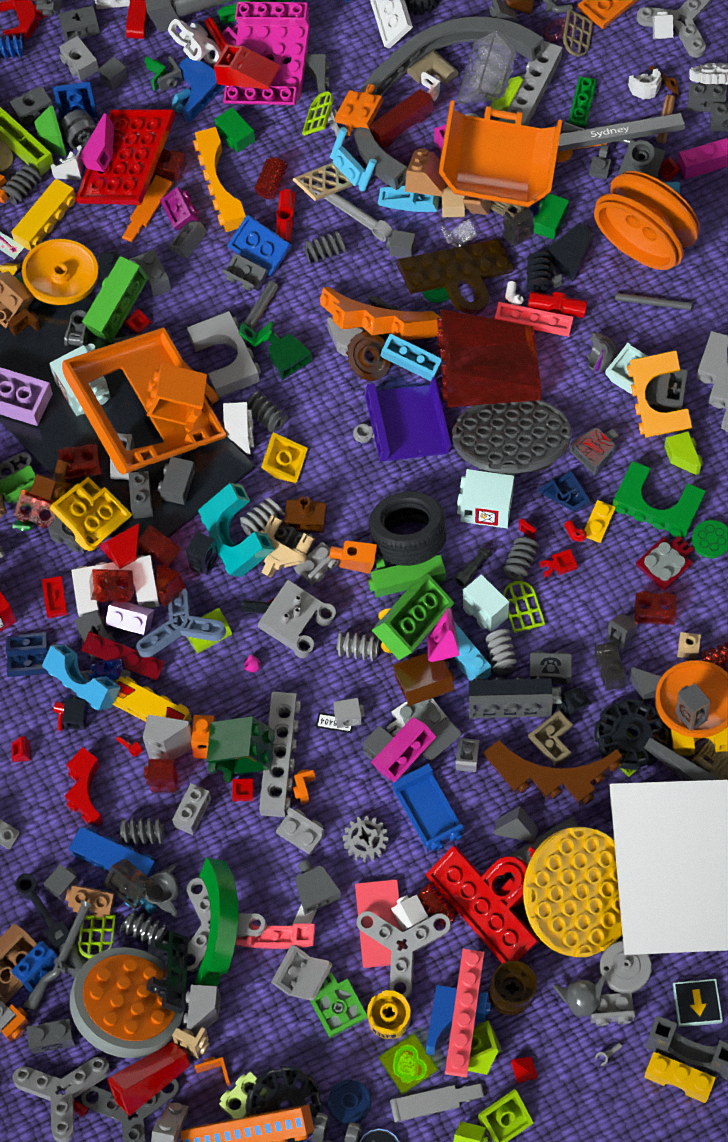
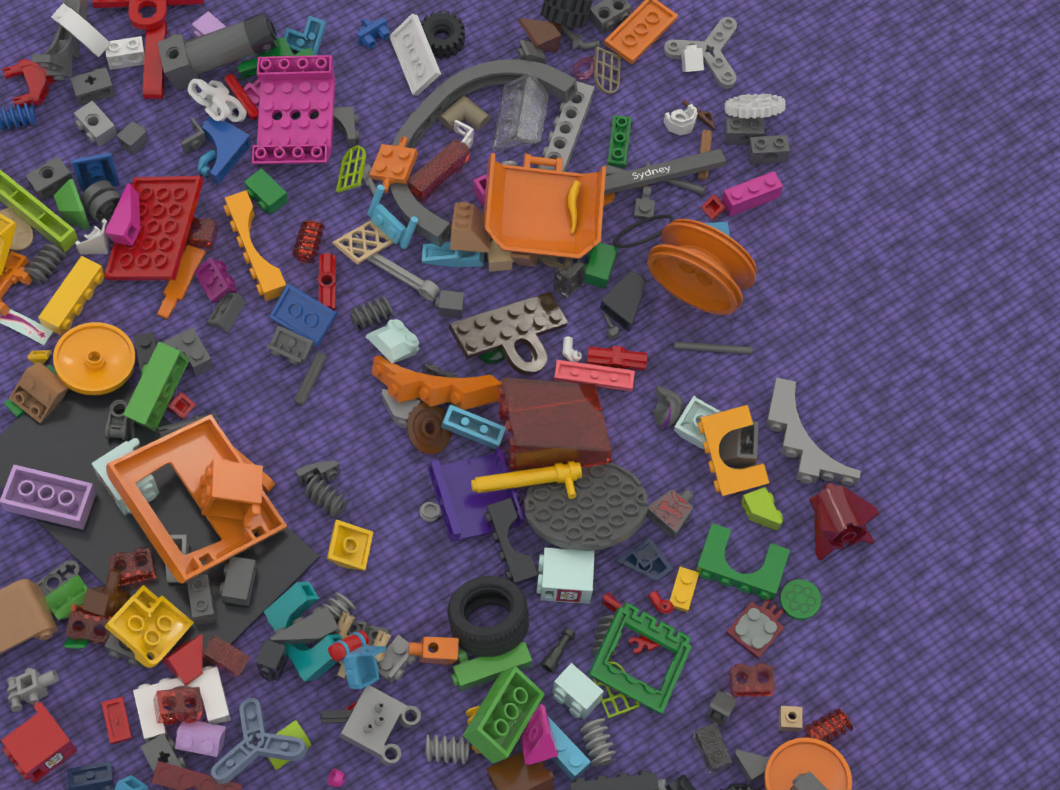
camera: 15 degrees left, 0 degrees up
reddish brown bracket [8,308,40,336] -> none
green bracket [145,56,167,91] -> none
clear red slope [157,565,186,606] -> none
light grey arch [187,311,261,397] -> none
red slope [214,45,280,89] -> none
white slope [223,402,254,455] -> none
green bracket [239,321,274,347] -> none
dark green torso [268,333,312,380] -> none
reddish brown brick [284,496,327,533] -> none
clear bracket [441,219,478,247] -> none
lime window [490,76,524,111] -> none
black piece [526,251,551,293] -> none
dark grey brick [530,651,571,684] -> none
dark grey plant [618,140,666,179] -> none
none -> dark grey slope [270,606,341,644]
none -> dark grey slope [295,461,340,485]
none -> dark azure piece [328,631,386,689]
none -> light aqua slope [366,319,419,364]
none -> yellow cylinder [471,461,582,499]
none -> black arch [484,498,538,585]
none -> yellow animal [568,181,581,234]
none -> green hinge [588,602,692,714]
none -> black piece [613,214,674,248]

